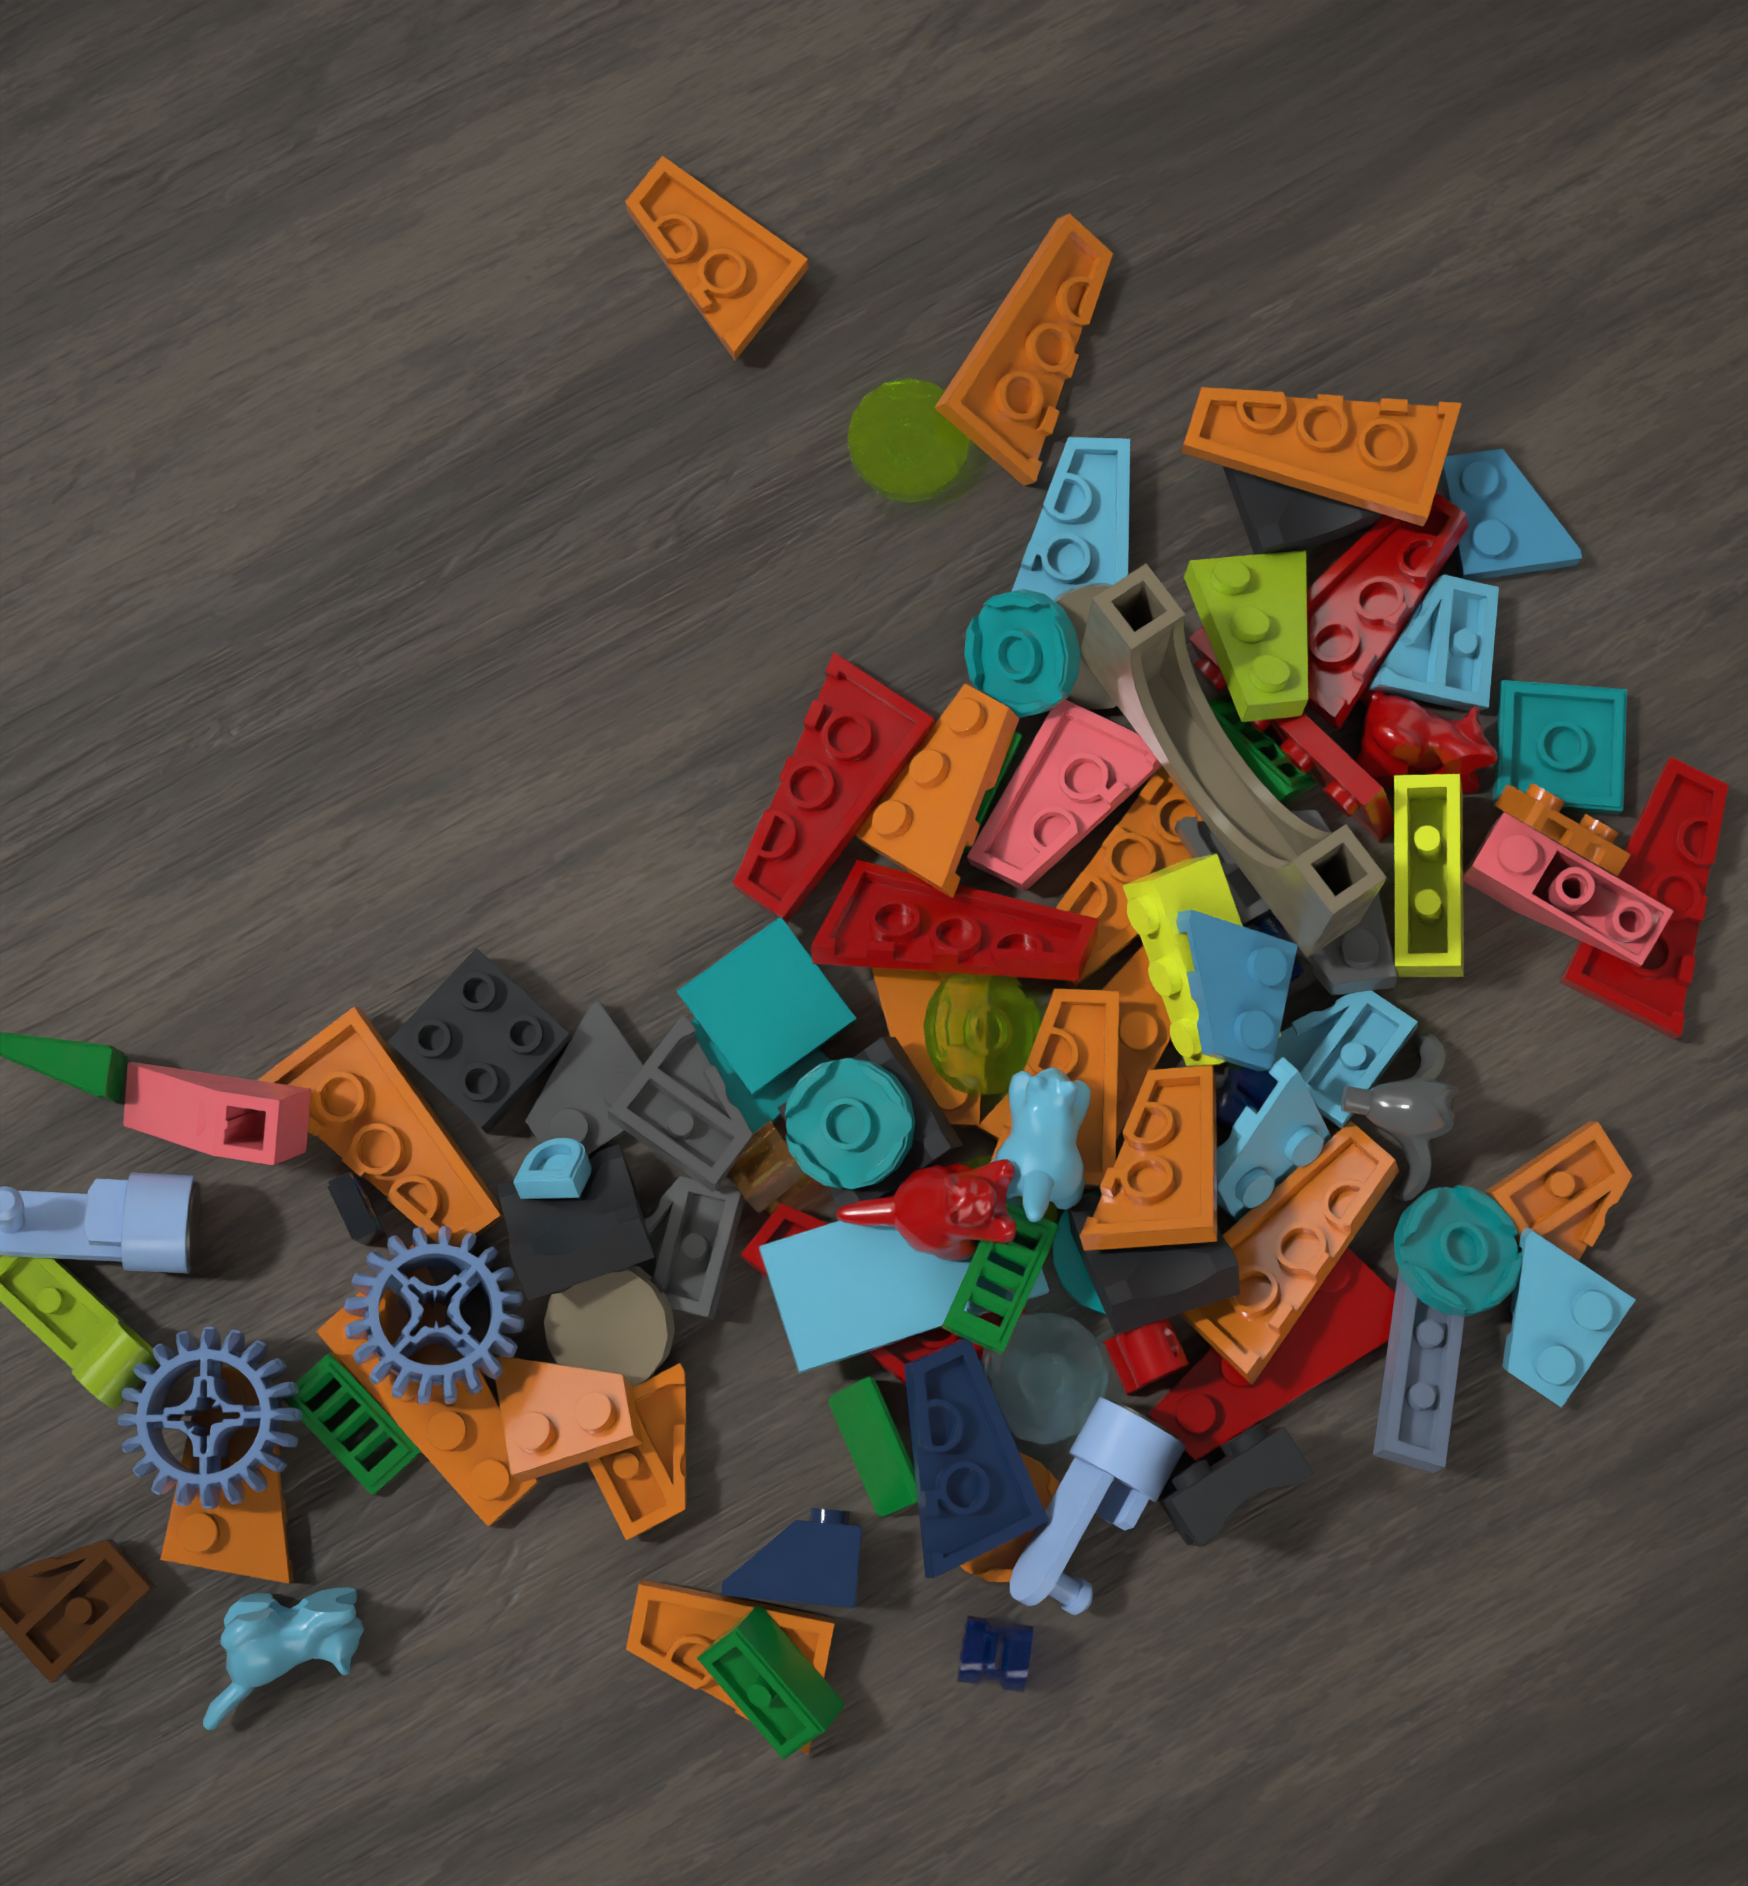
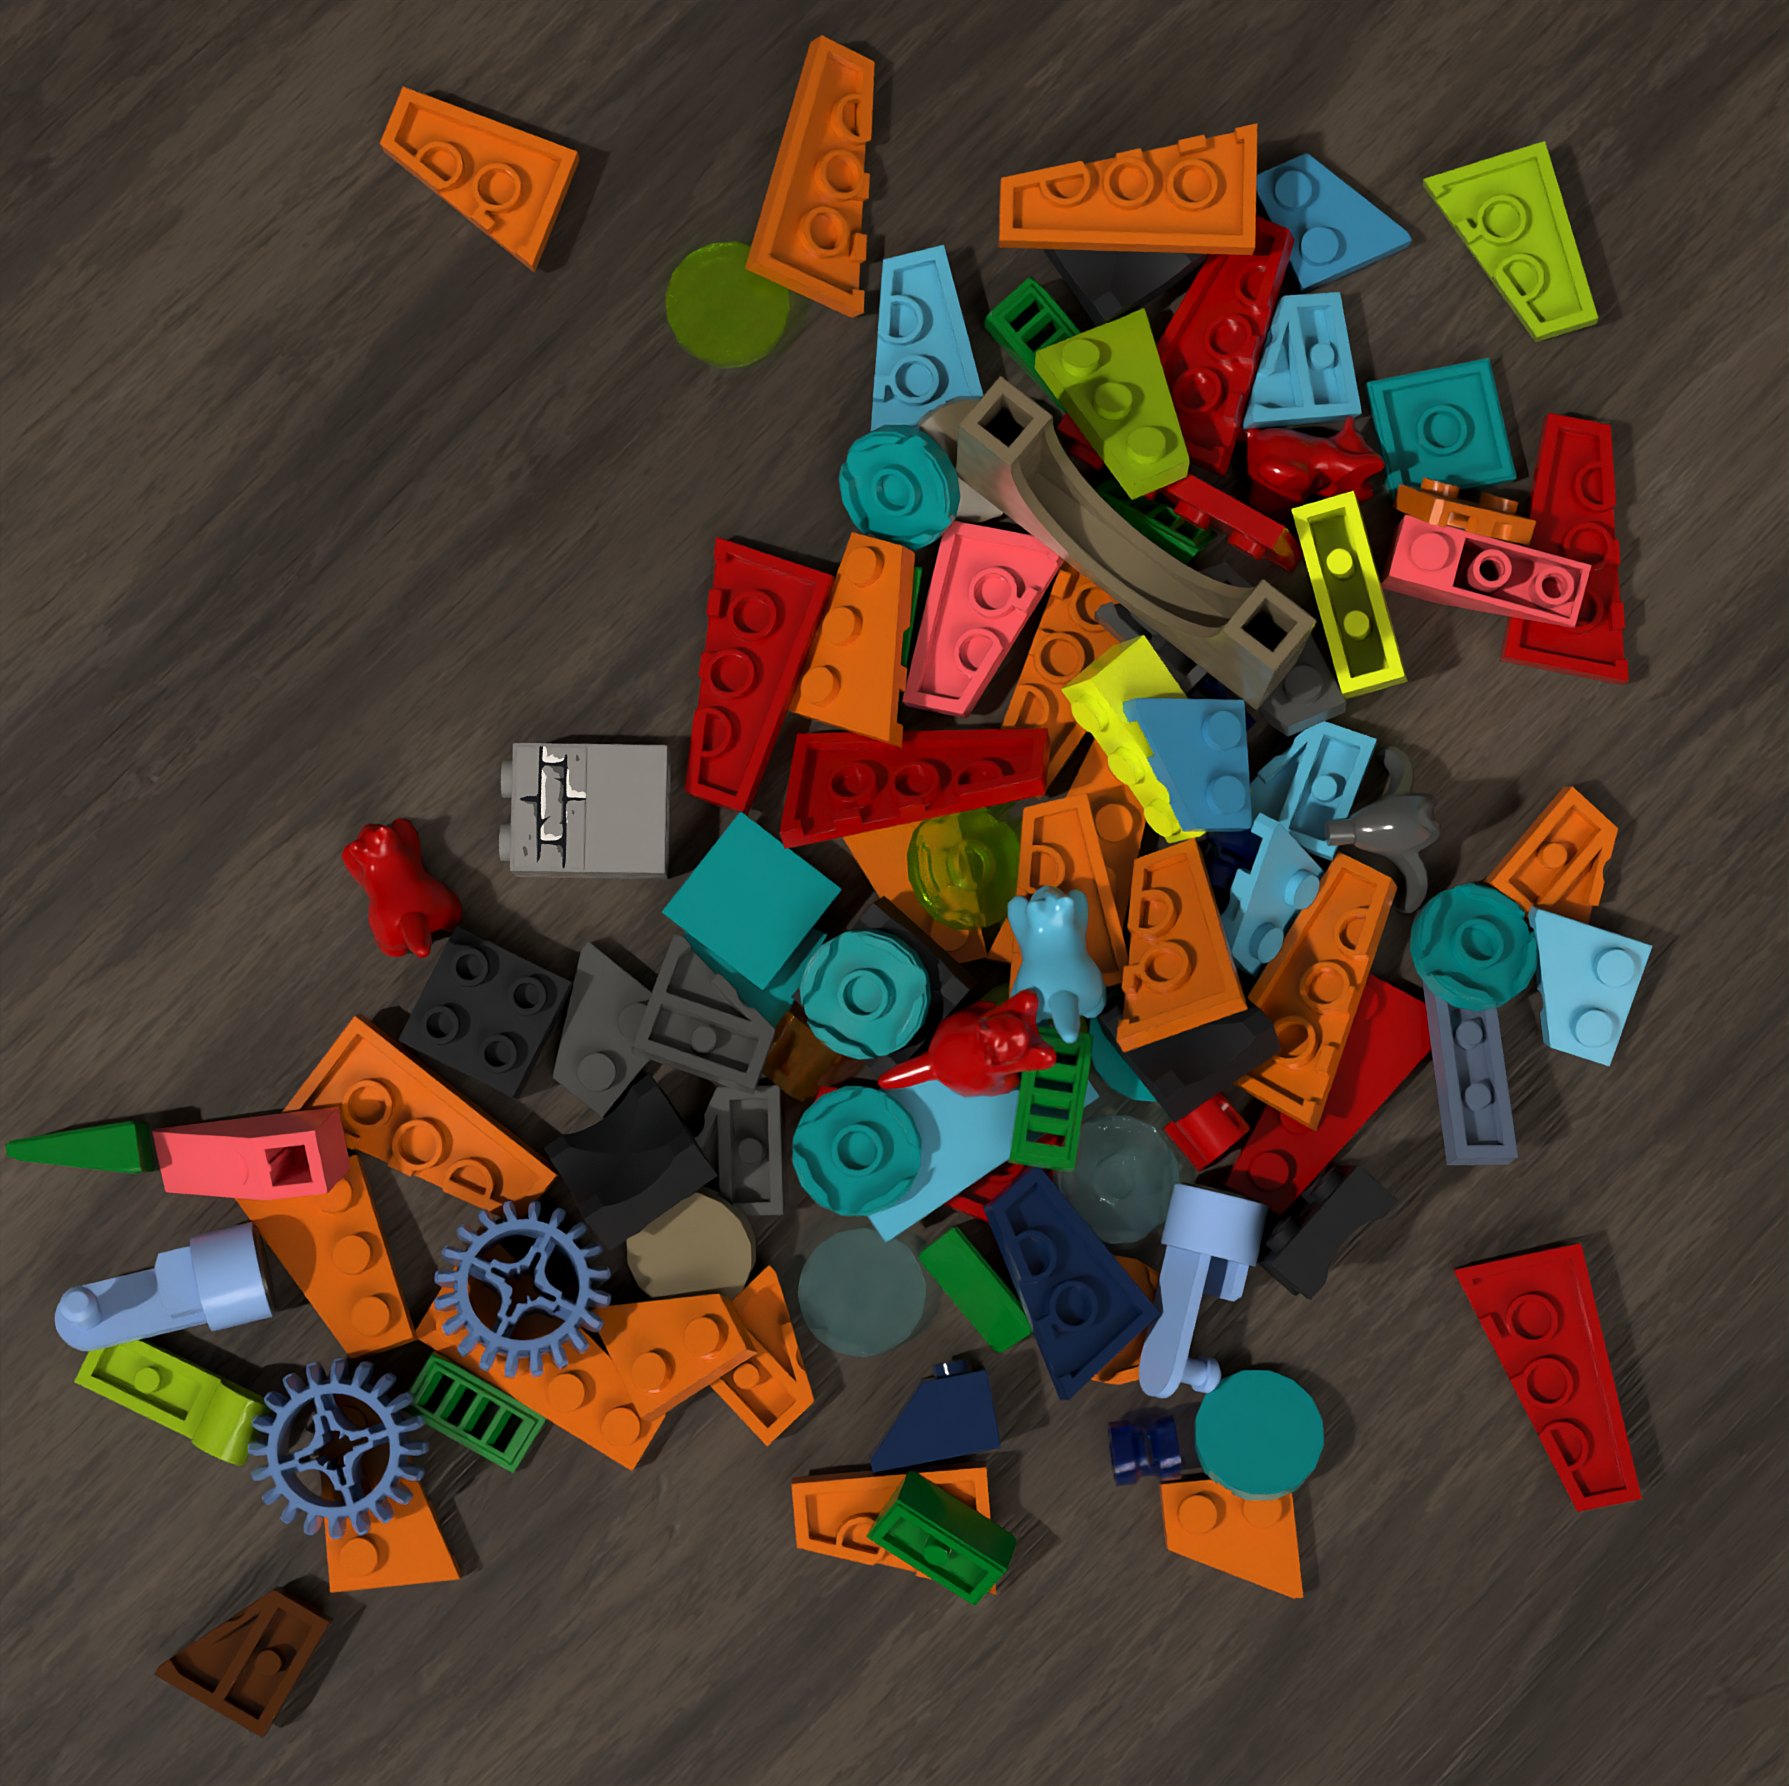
camera: 20 degrees left, 5 degrees up
medium azure animal [203,1587,364,1731] -> none
black tile [328,1172,387,1246] -> none
medium azure tile [513,1138,592,1199] -> none
none -> orange wing [235,1155,418,1361]
none -> red animal [341,818,463,958]
none -> light grey brick [499,743,671,879]
none -> teal tile [792,1086,922,1217]
none -> clear light blue tile [798,1228,926,1357]
none -> green slope [984,276,1081,414]
none -> orange wing [1159,1477,1303,1598]
none -> teal tile [1193,1370,1324,1501]
none -> lime wing [1423,141,1598,342]
none -> red wing [1453,1242,1642,1512]

